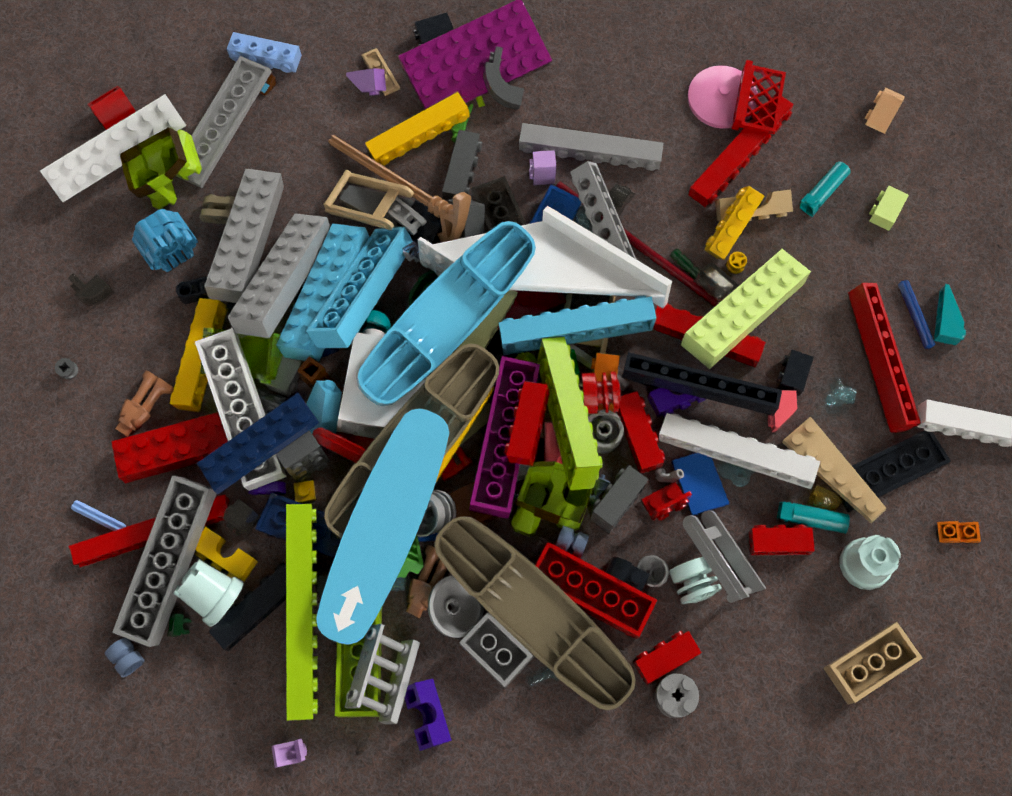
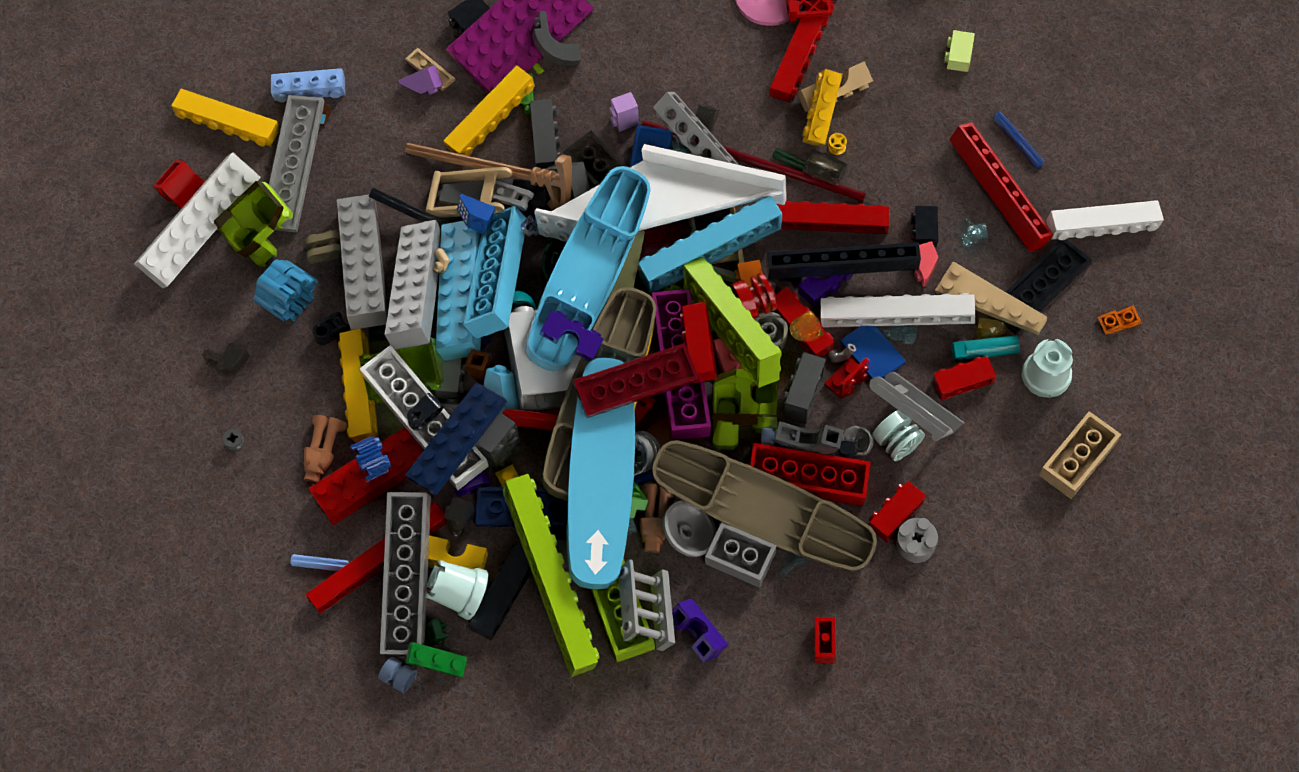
camera: 15 degrees left, 5 degrees down
lavender bracket [271,739,307,768] -> none
light grey brick [519,123,664,171] -> none
sand blue piece [589,474,610,505] -> none
yellowish green brick [681,249,811,369] -> none
teal piece [800,162,851,217] -> none
teal slope [934,284,966,345] -> none
none -> yellow brick [171,89,280,147]
none -> blue brick [351,436,391,482]
none -> black axle [369,188,449,229]
none -> green plate [405,642,467,677]
none -> black piece [407,393,444,431]
none -> tan arm [433,248,450,274]
none -> blue slope [457,194,496,234]
none -> dark purple arch [539,311,604,362]
none -> dark red plate [573,343,699,418]
none -> dark grey arch [773,421,844,454]
none -> clear yellow brick [789,311,823,341]
none -> red brick [814,617,836,664]

